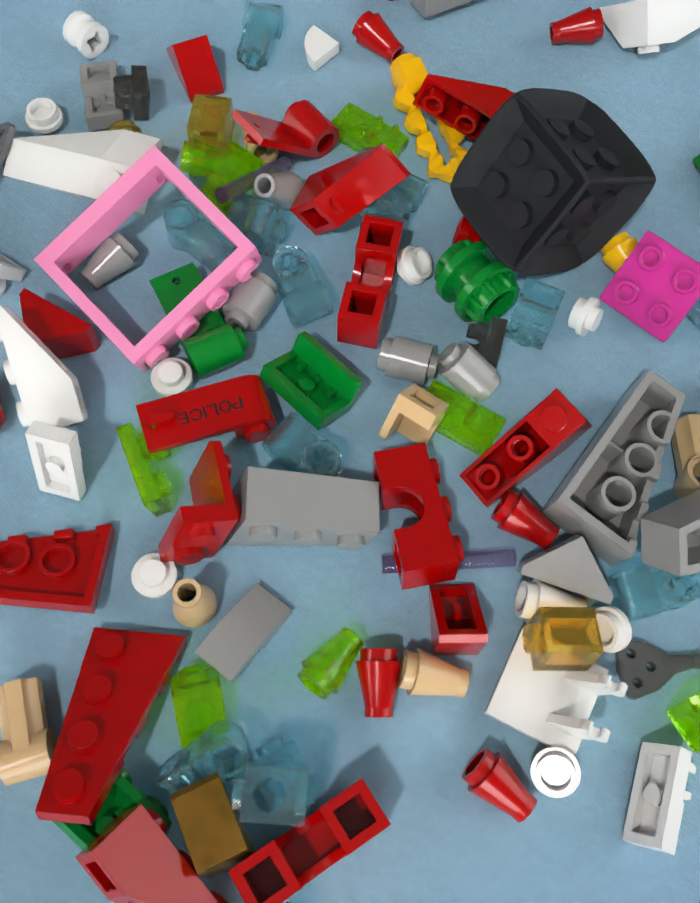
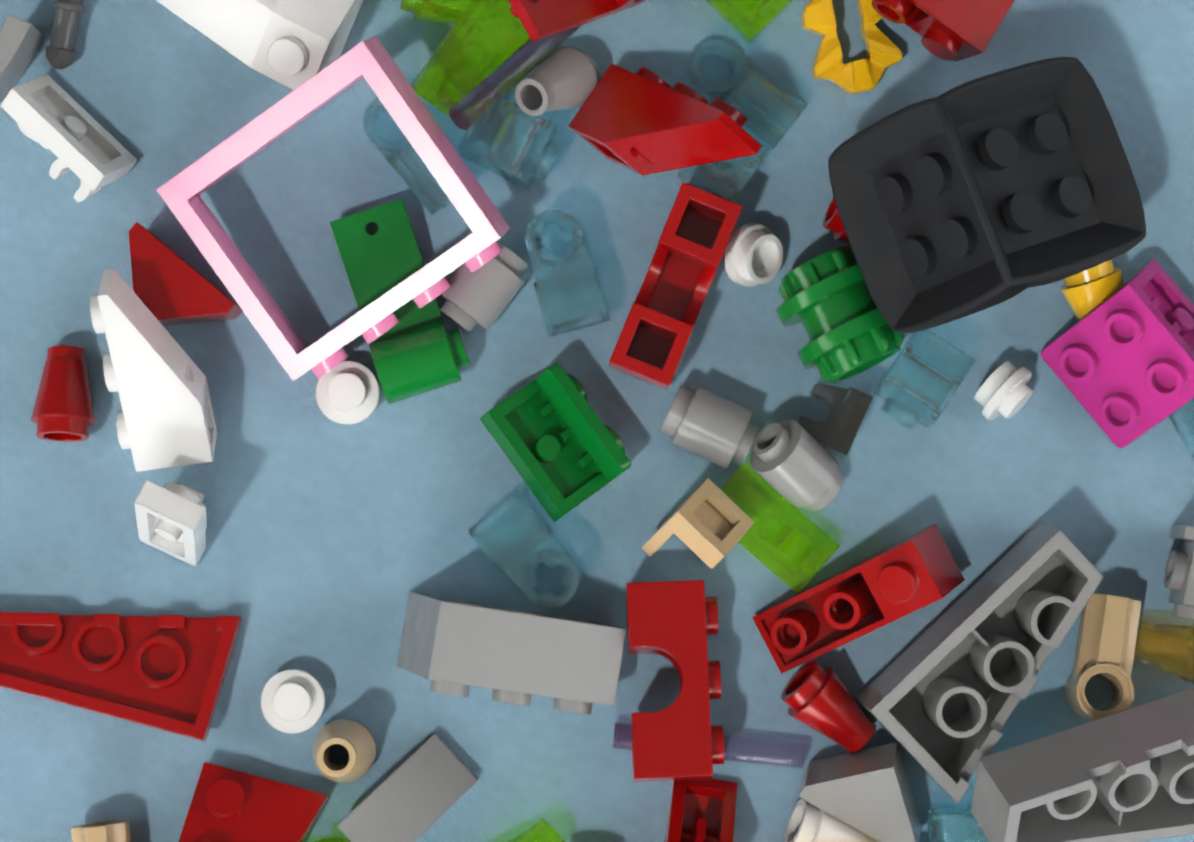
camera: 15 degrees right, 20 degrees up
light grey cone [80,231,139,290] -> none
clear neon green plate [116,423,173,517] -> none
red door [136,375,277,455] -> none
red bracket [158,440,241,565] -> none

